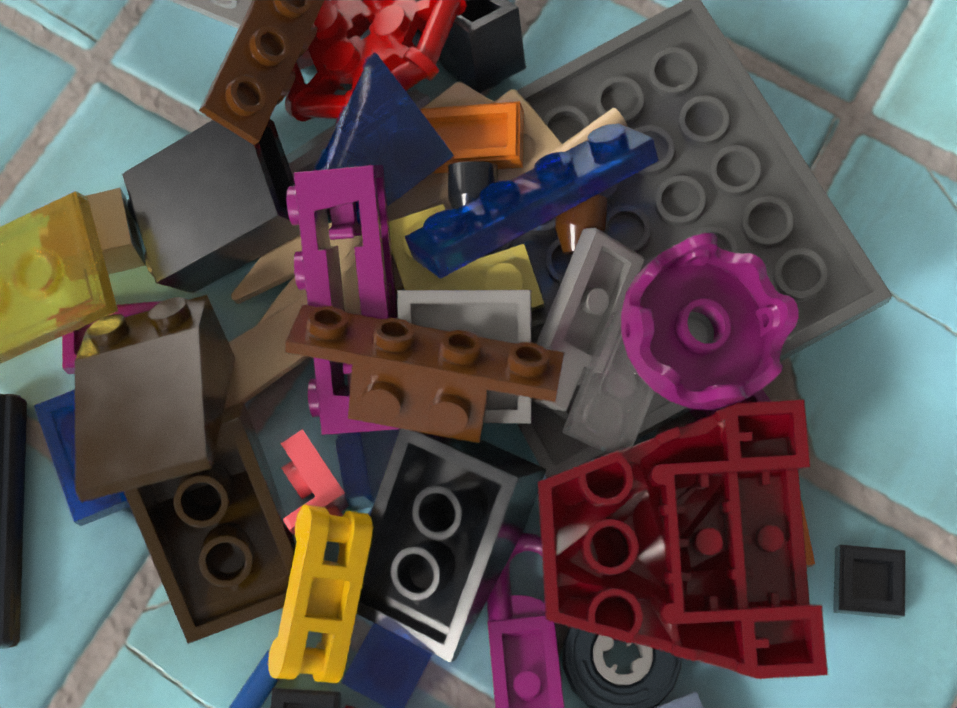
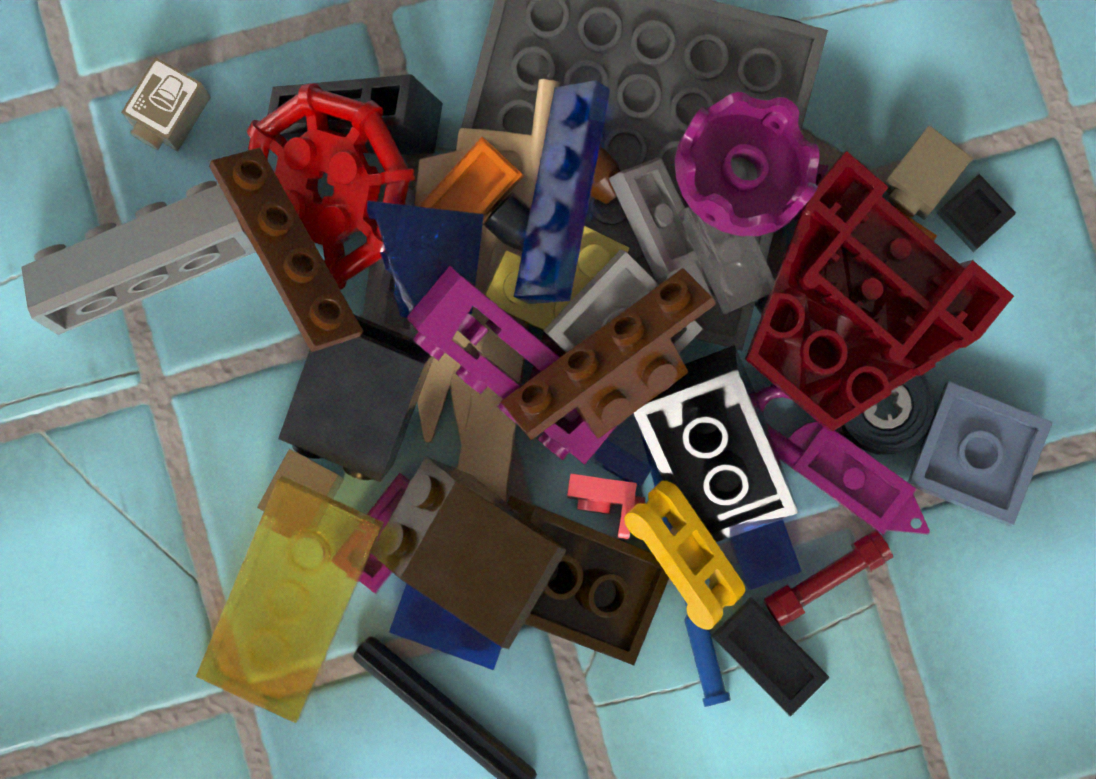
camera: 45 degrees left, 10 degrees up
none -> dark tan brick [885,125,973,220]

